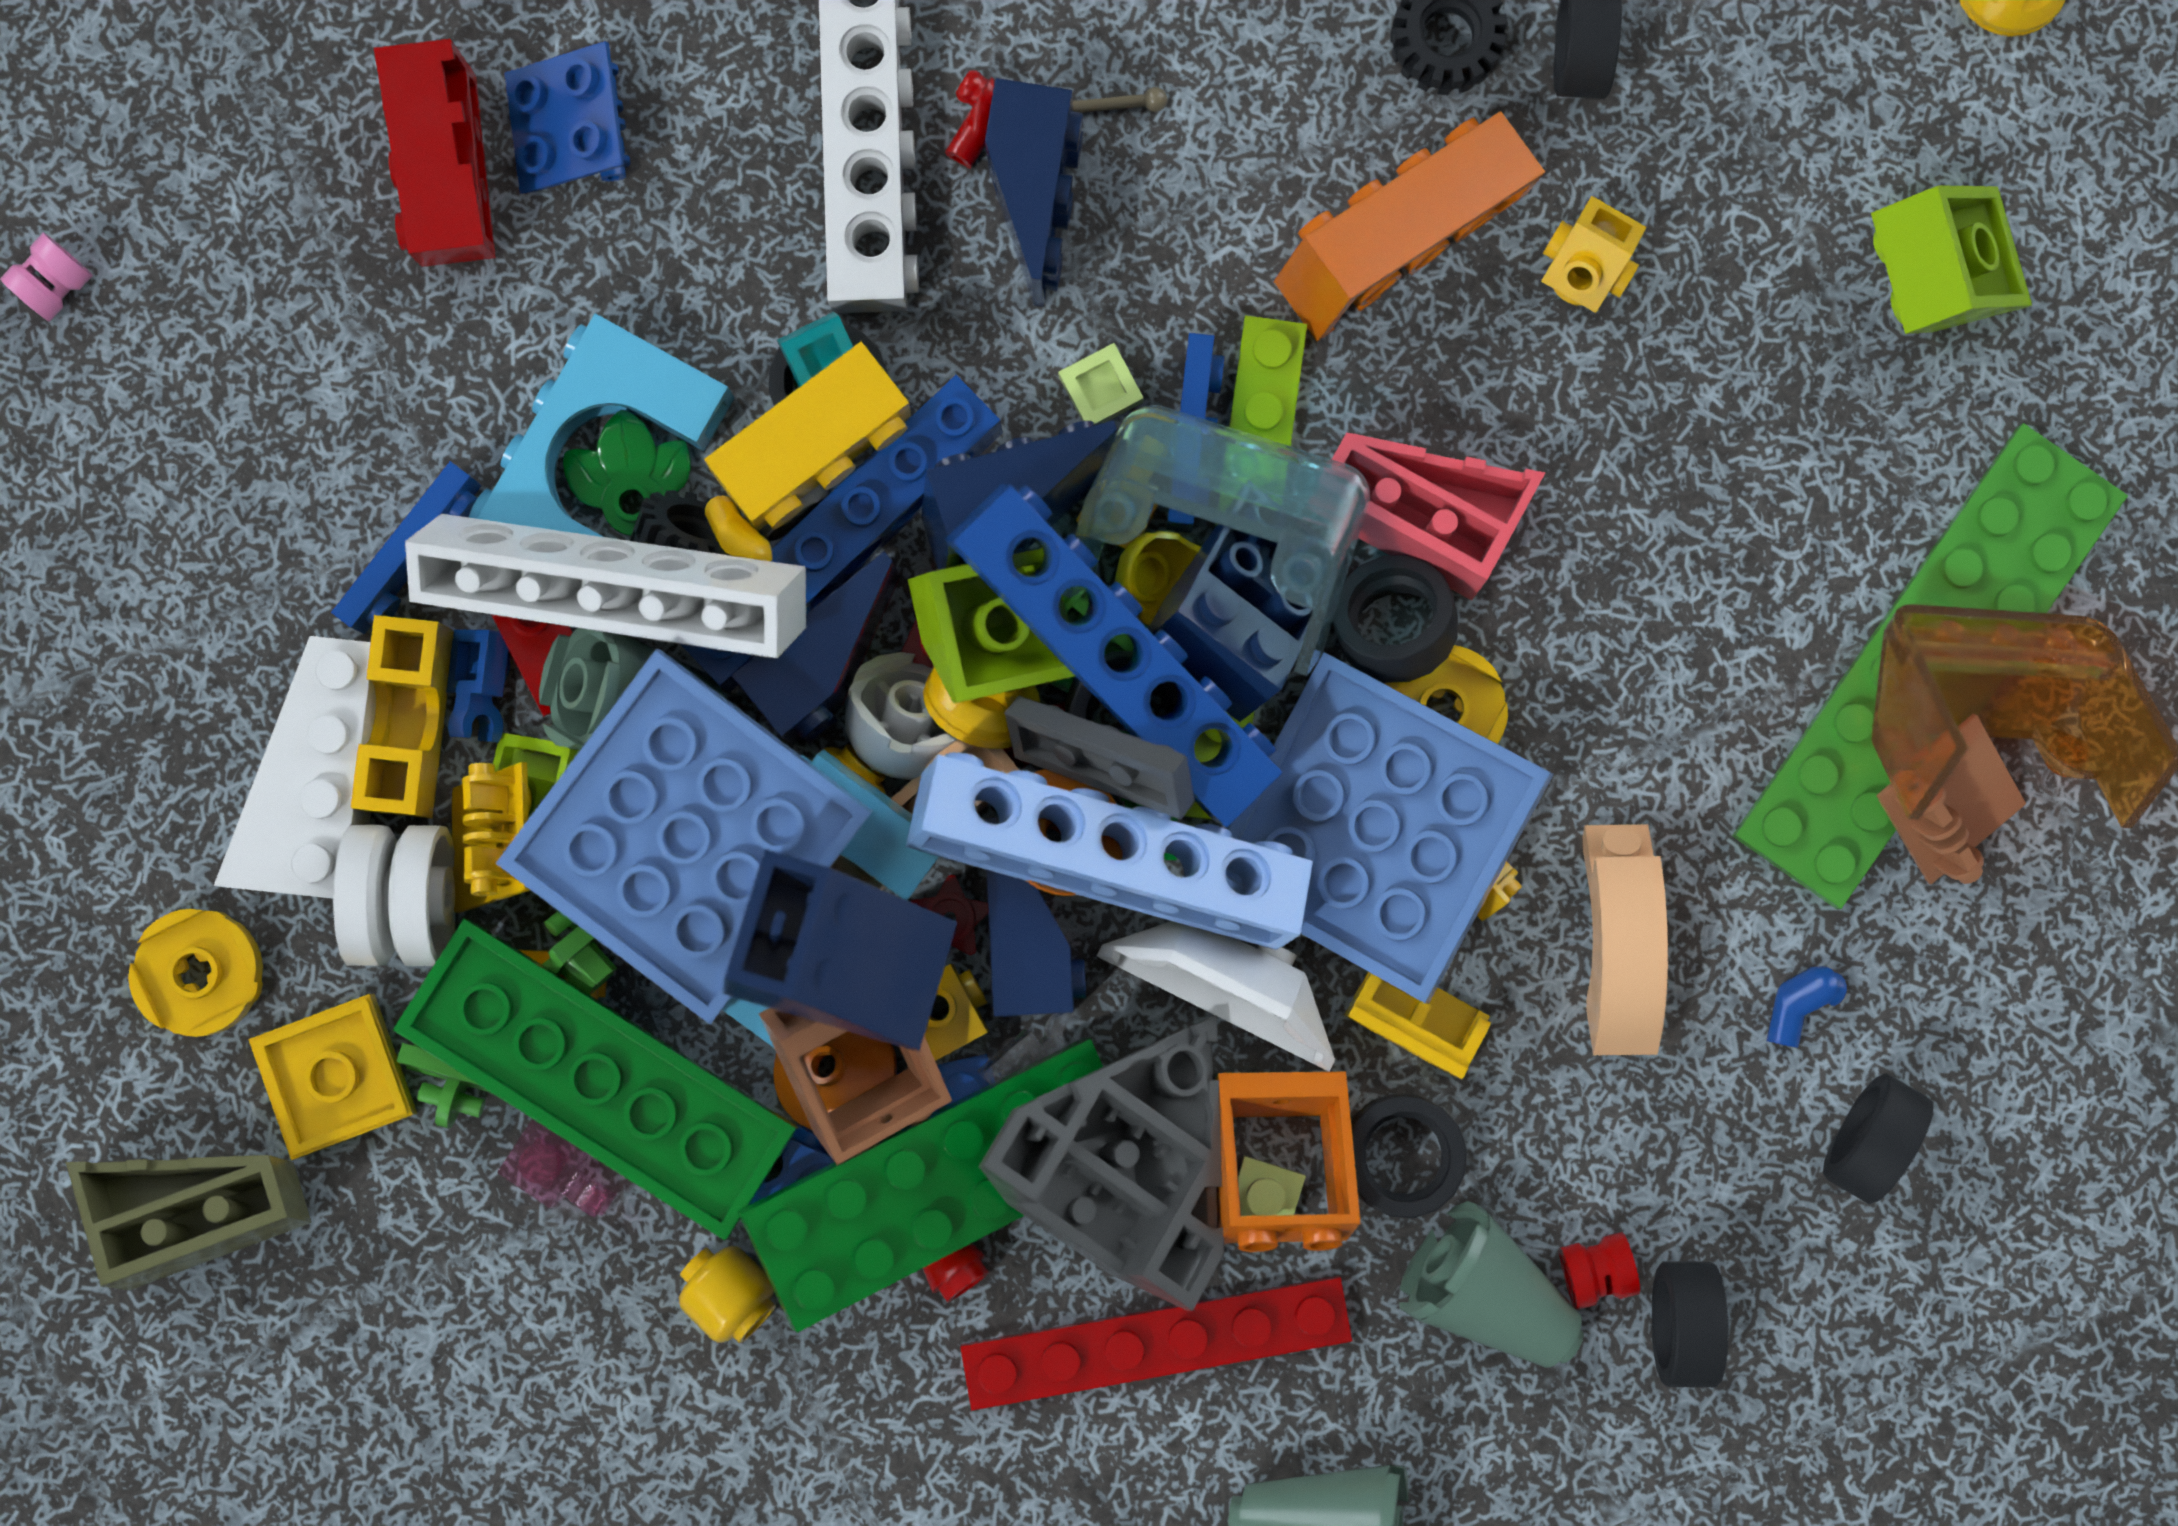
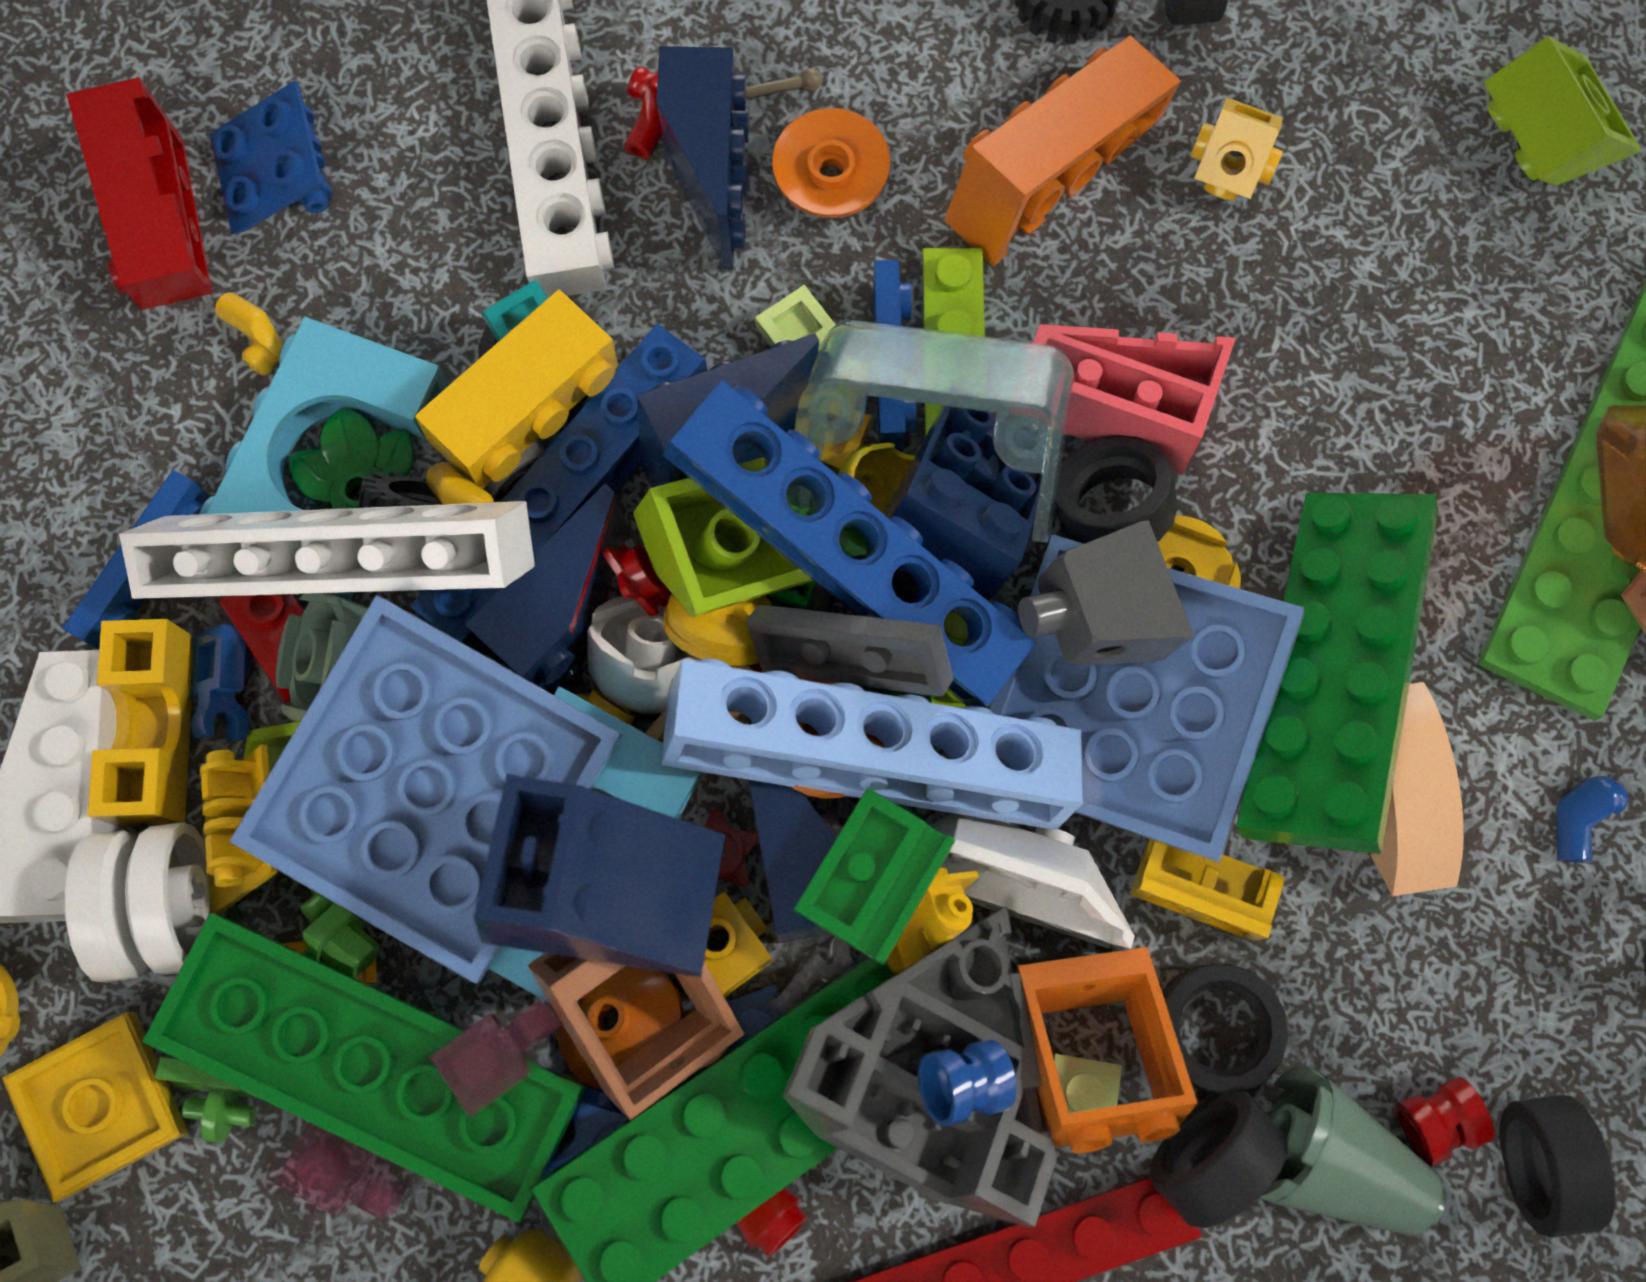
camera: 10 degrees left, 10 degrees down
none -> yellow arm [215,292,283,375]
none -> clear pink plate [430,1000,563,1117]
none -> red plate [603,544,666,617]
none -> orange dish [772,108,891,218]
none -> green plate [794,788,956,966]
none -> yellow hinge [886,867,979,974]
none -> blue wheel [918,1039,1017,1126]
none -> dark grey torso [1018,520,1194,665]
none -> black tyre [1149,1091,1288,1229]
none -> green plate [1236,493,1438,854]

